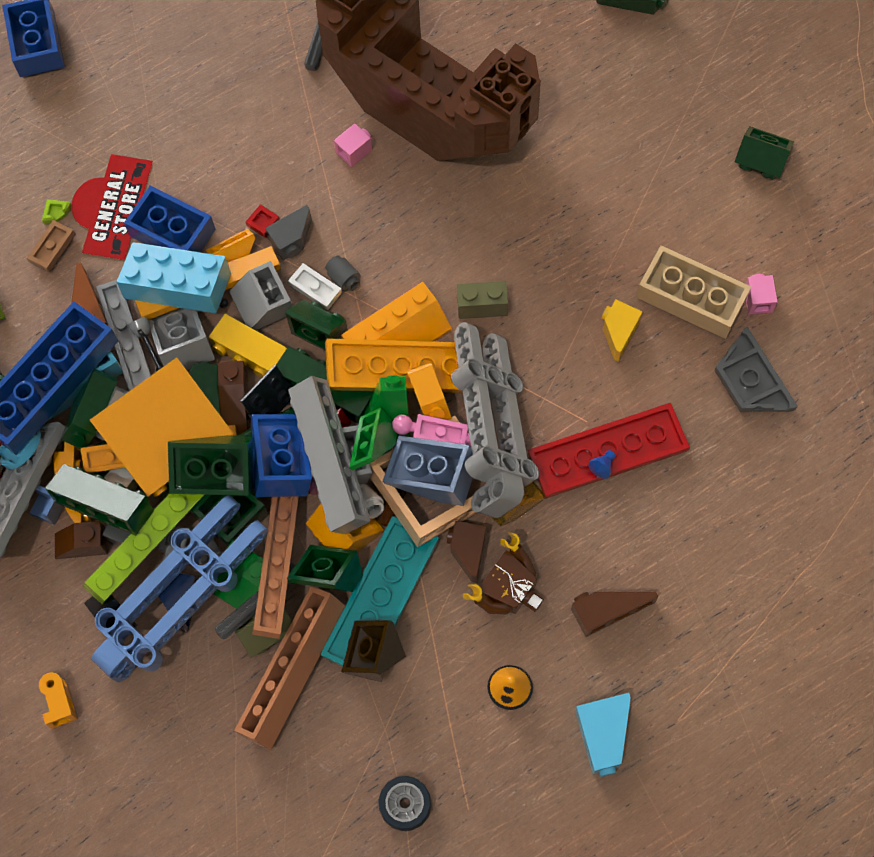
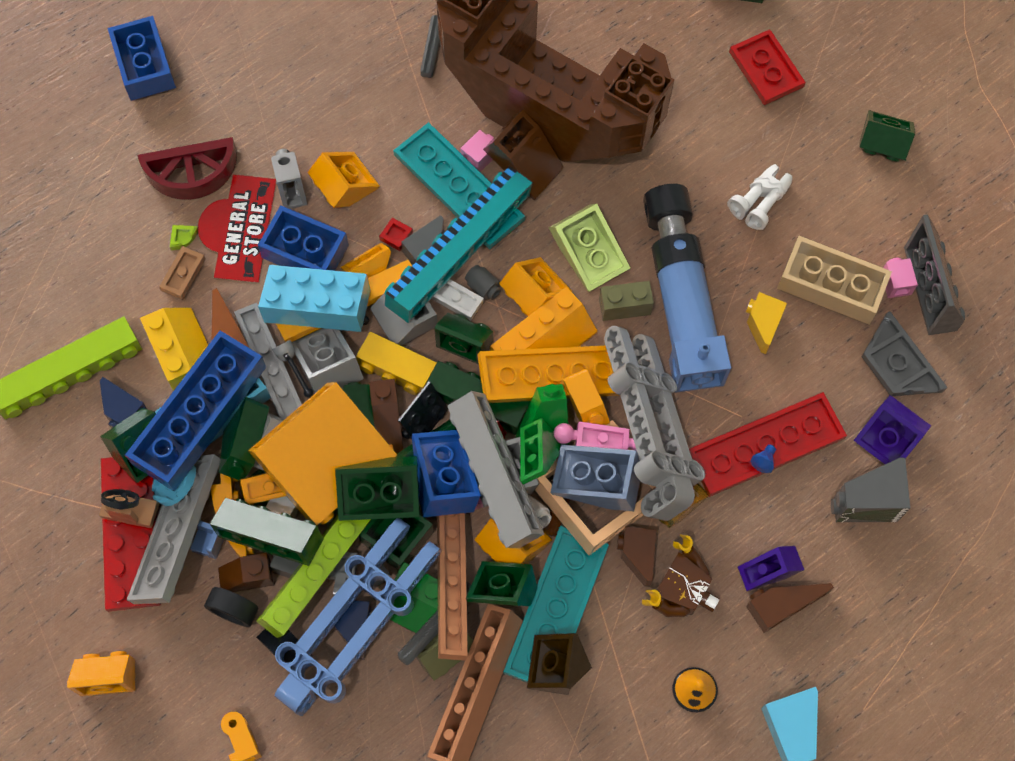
camera: 10 degrees left, 0 degrees up
none -> dark red window [138,137,237,200]
none -> yellow slope [140,308,208,391]
none -> black tyre [204,587,259,627]
none -> light grey torso [271,149,307,209]
none -> light orange slope [307,152,380,208]
none -> teal brick [384,166,532,323]
none -> teal plate [393,122,525,250]
none -> reddish brown slope [483,110,563,200]
none -> light orange slope [499,257,572,316]
none -> yellowish green slope [549,204,630,292]
none -> medium blue piece [643,184,731,393]
none -> white piece [727,164,793,230]
none -> red plate [729,29,806,105]
none -> dark purple slope [738,546,804,591]
none -> dark grey slope [831,458,910,522]
none -> dark purple slope [853,395,931,464]
none -> dark grey slope [904,214,965,335]

